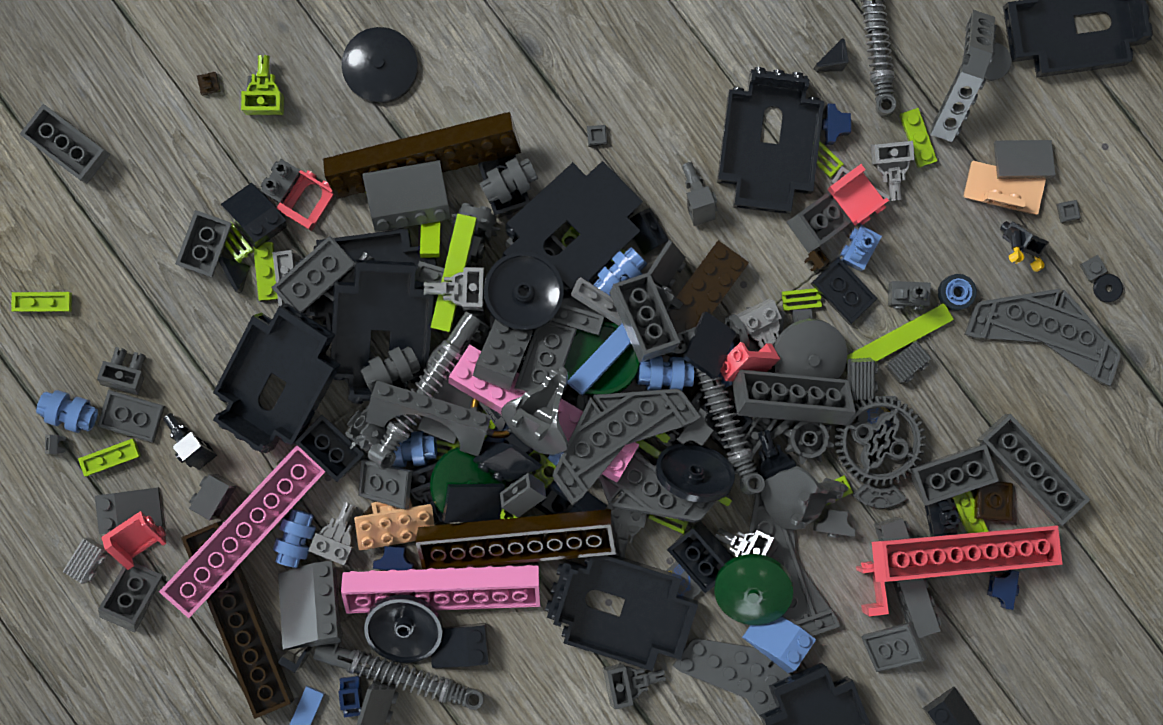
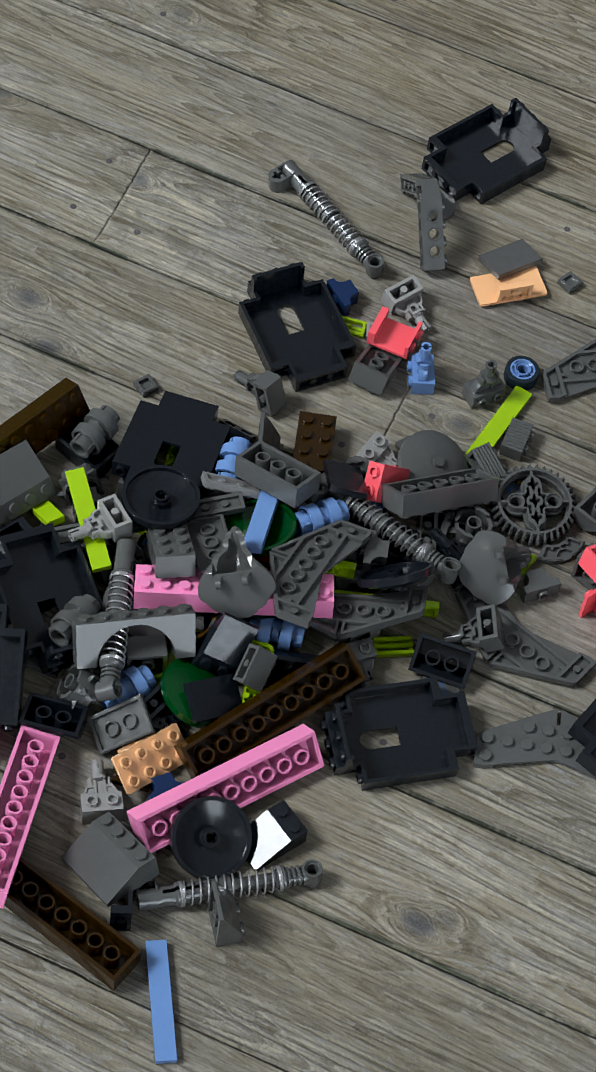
camera: 30 degrees left, 30 degrees down
medium blue piece [273,509,316,568] -> none
dark blue brick [338,675,363,718] -> none
dark grey brick [603,663,666,709] -> none
dark green dish [714,554,793,625] -> none
medium blue slope [742,616,816,673] -> none
lime tile [781,288,822,311] -> none
dark brown tile [804,247,830,271] -> none
black tile [810,257,878,325] -> none
black slope [813,38,849,72] -> none
lime plate [899,108,937,168] -> none
black torso [1000,221,1049,272] -> none

